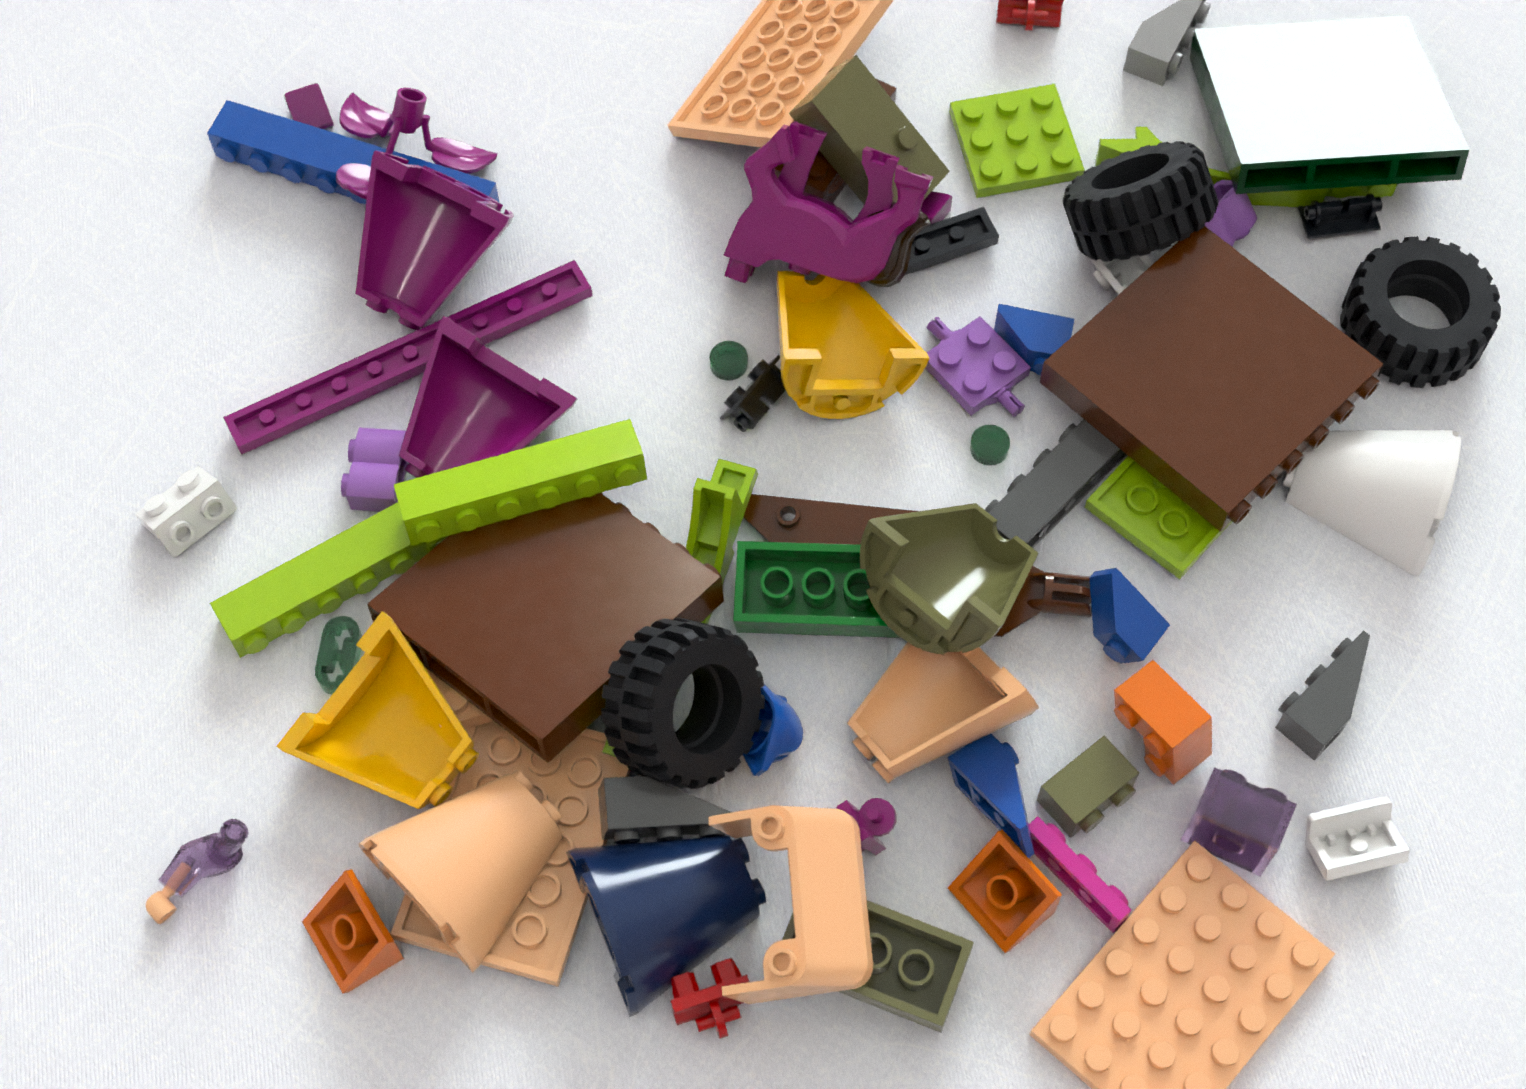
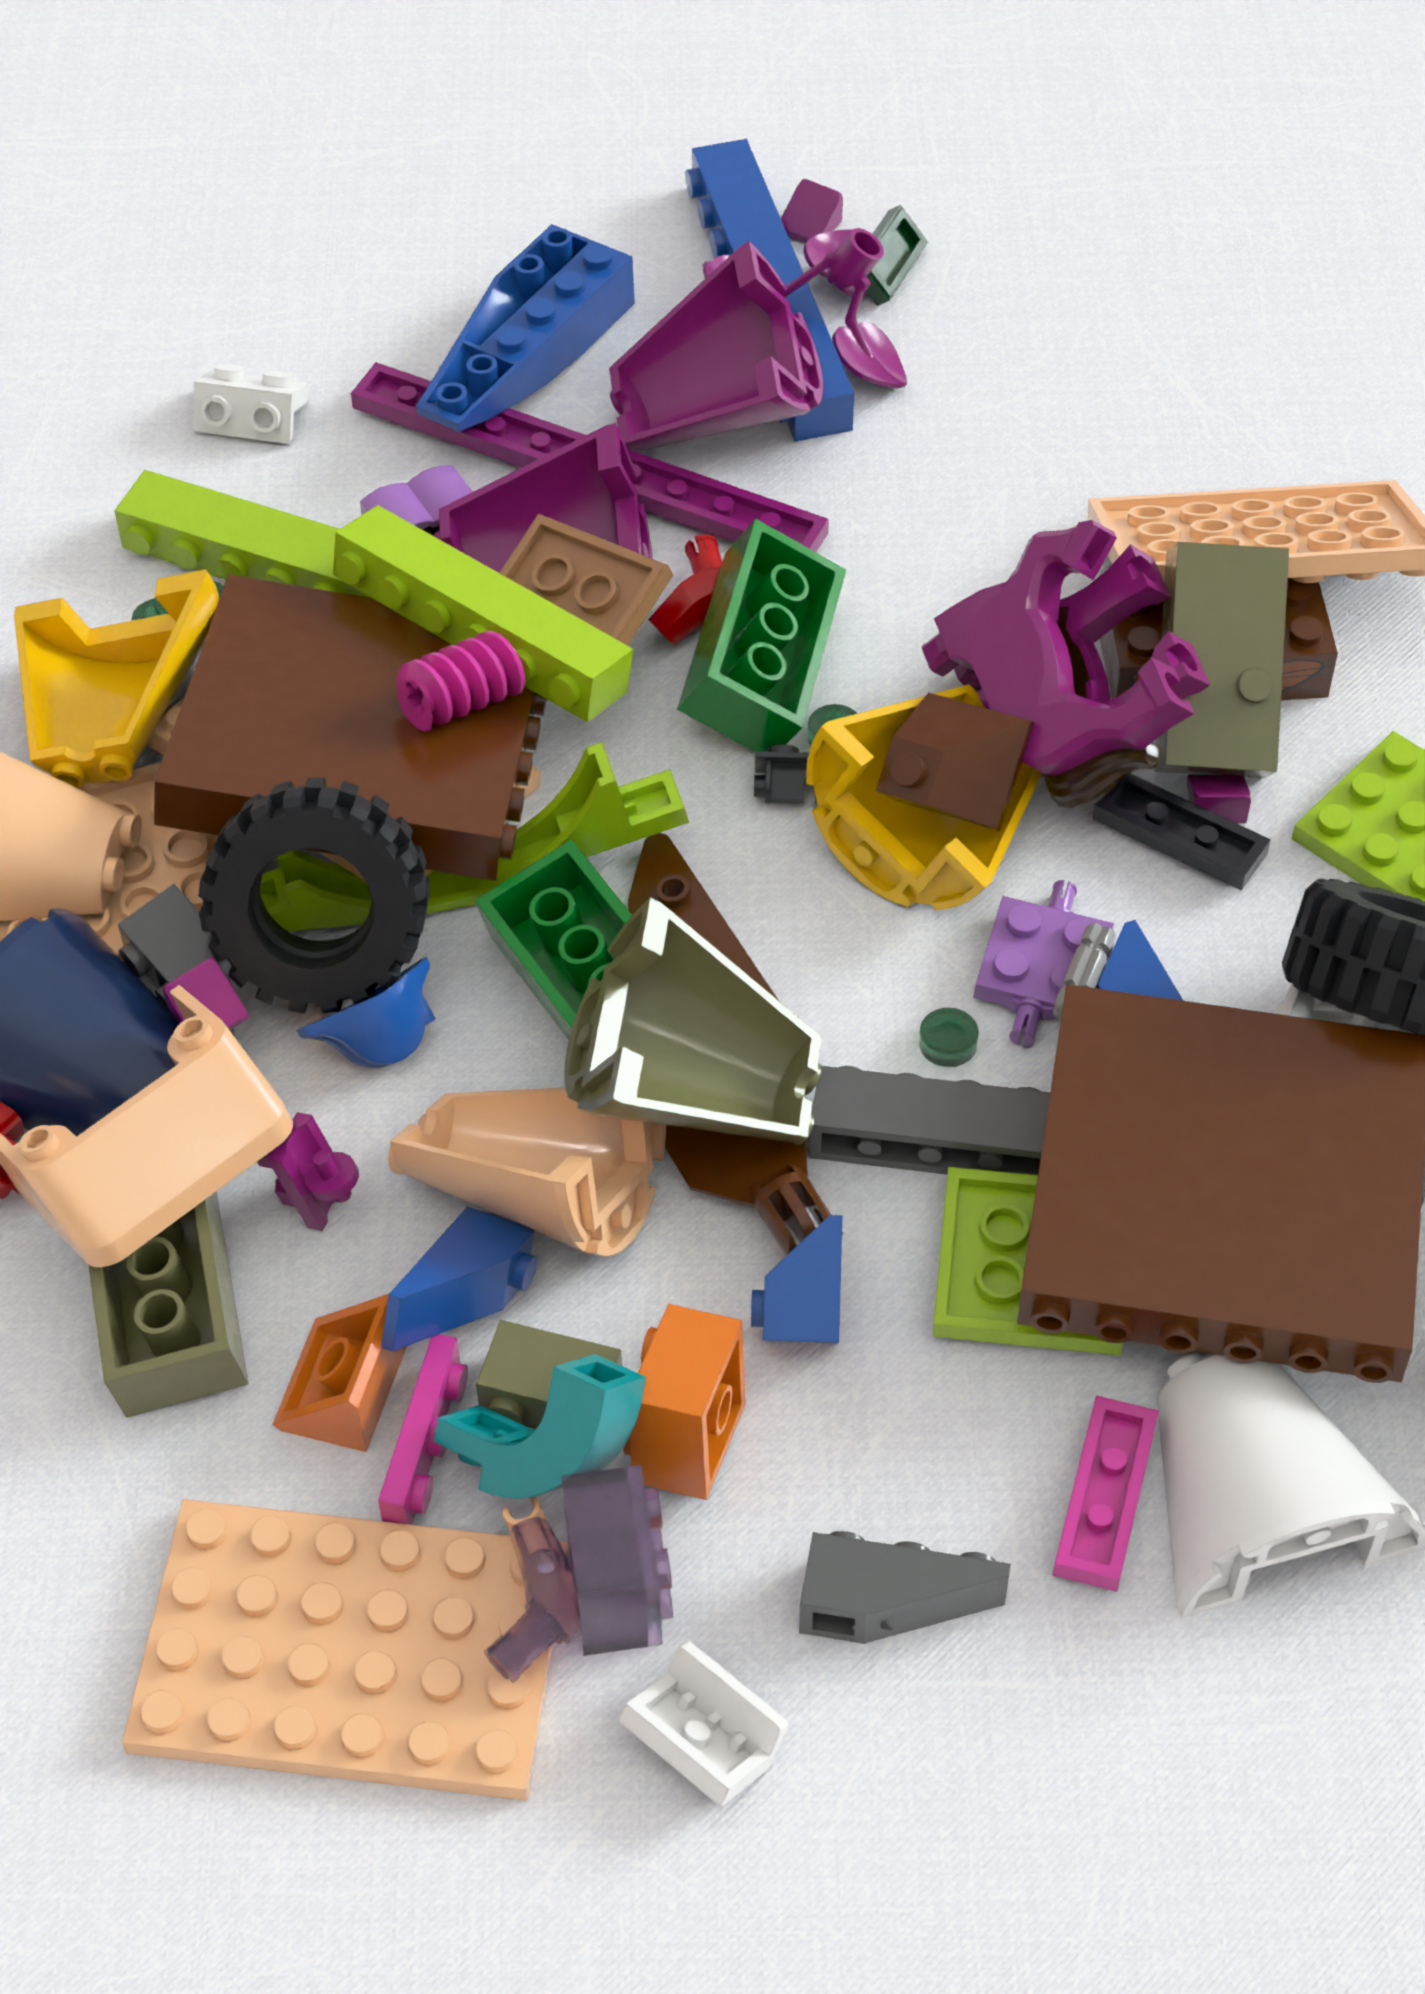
camera: 55 degrees right, 10 degrees down
none -> magenta slope [163,957,249,1030]
none -> dark pink piece [396,630,525,732]
none -> blue wedge [416,224,635,432]
none -> teal arch [434,1354,646,1499]
none -> arm [484,1496,581,1683]
none -> medium nougat tile [499,514,673,646]
none -> red arm [648,534,722,646]
none -> green brick [677,518,847,752]
none -> tile [866,205,928,306]
none -> reddish brown slope [875,692,1034,831]
none -> light grey axle [1053,923,1116,1022]
none -> dark pink plate [1053,1395,1159,1592]

